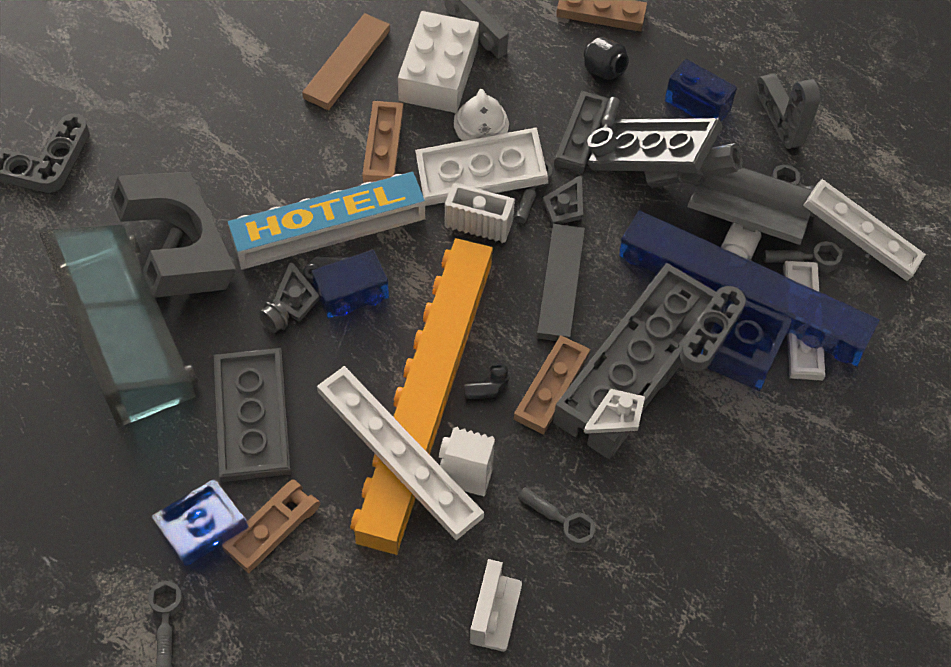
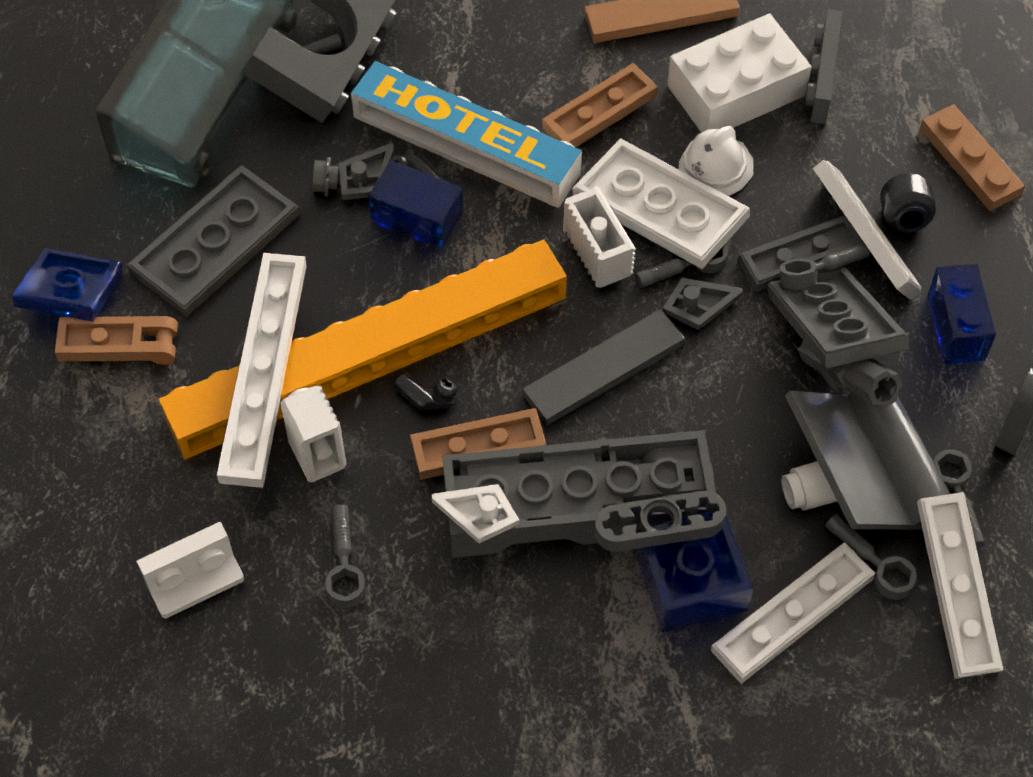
camera: 50 degrees right, 0 degrees up
clear blue brick [619,210,880,366] -> none
none -> white tile [813,160,922,300]

